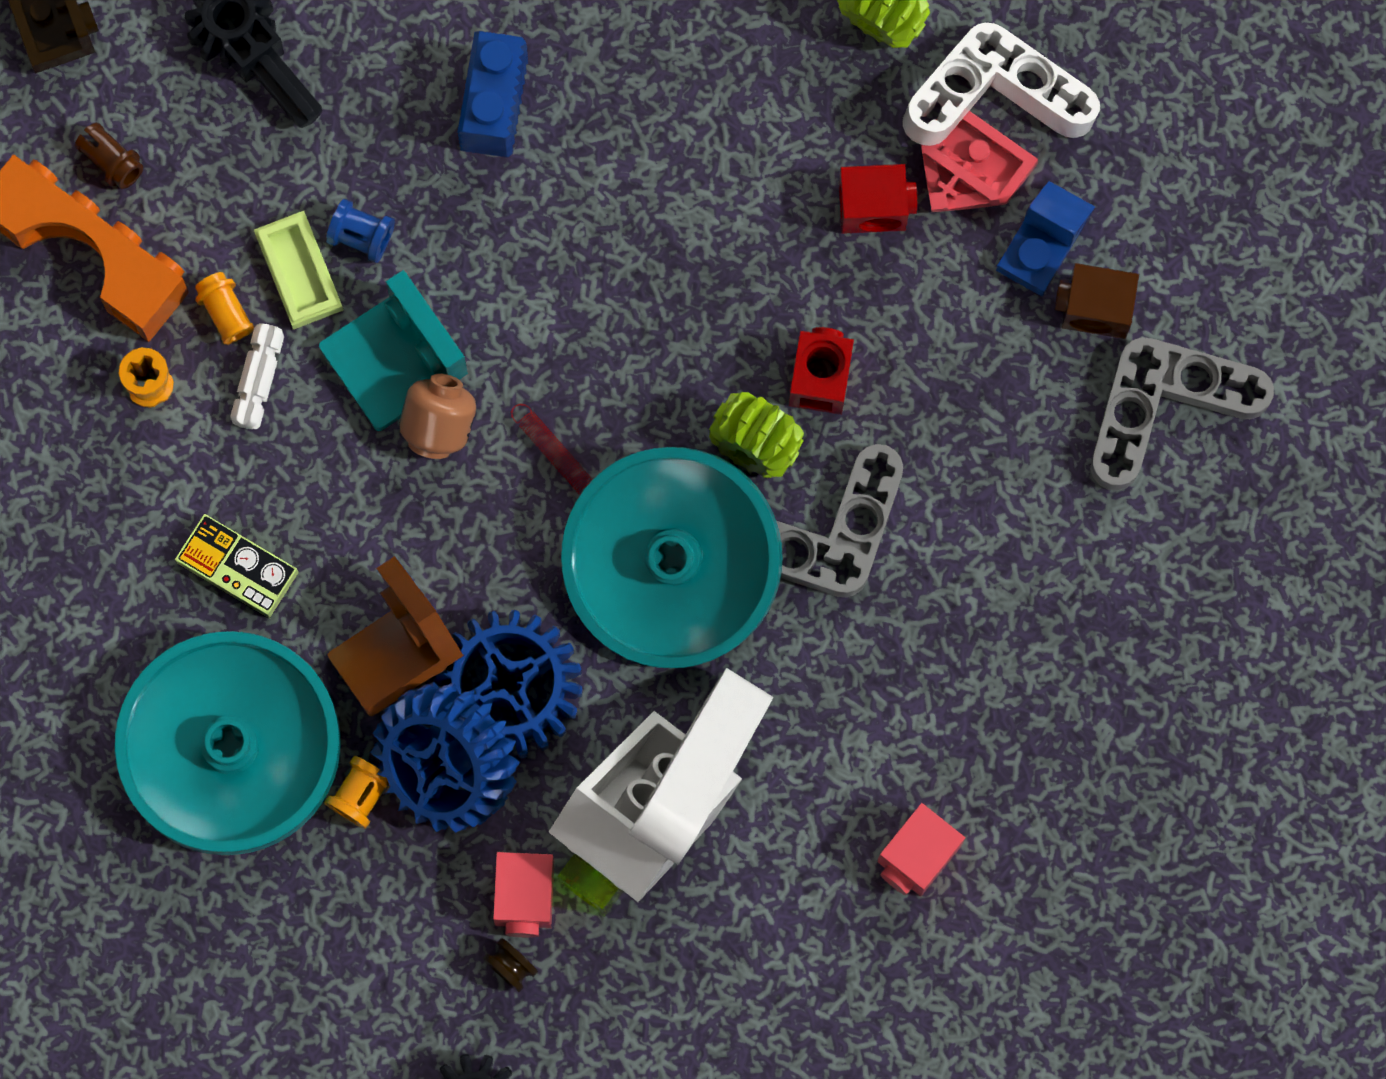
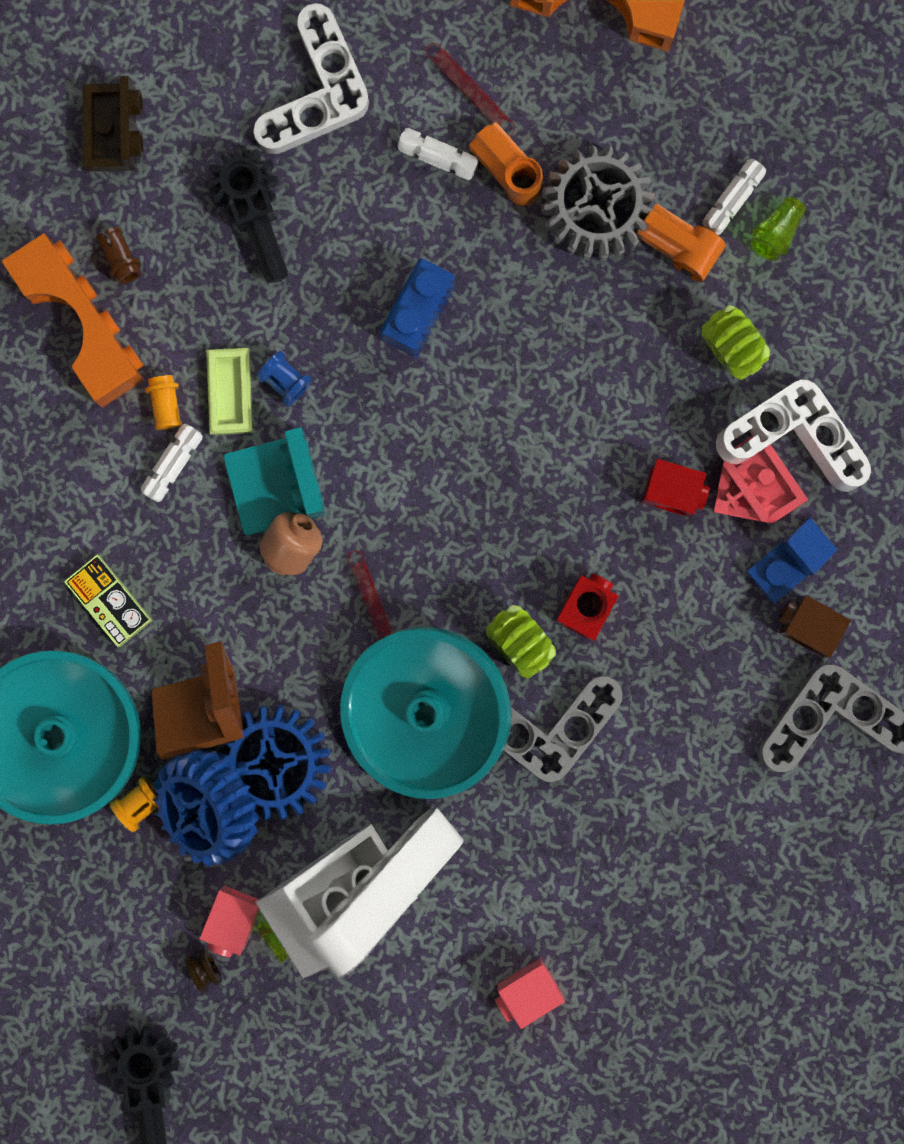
camera: 20 degrees right, 10 degrees up
light orange bush [119,347,174,408] -> none

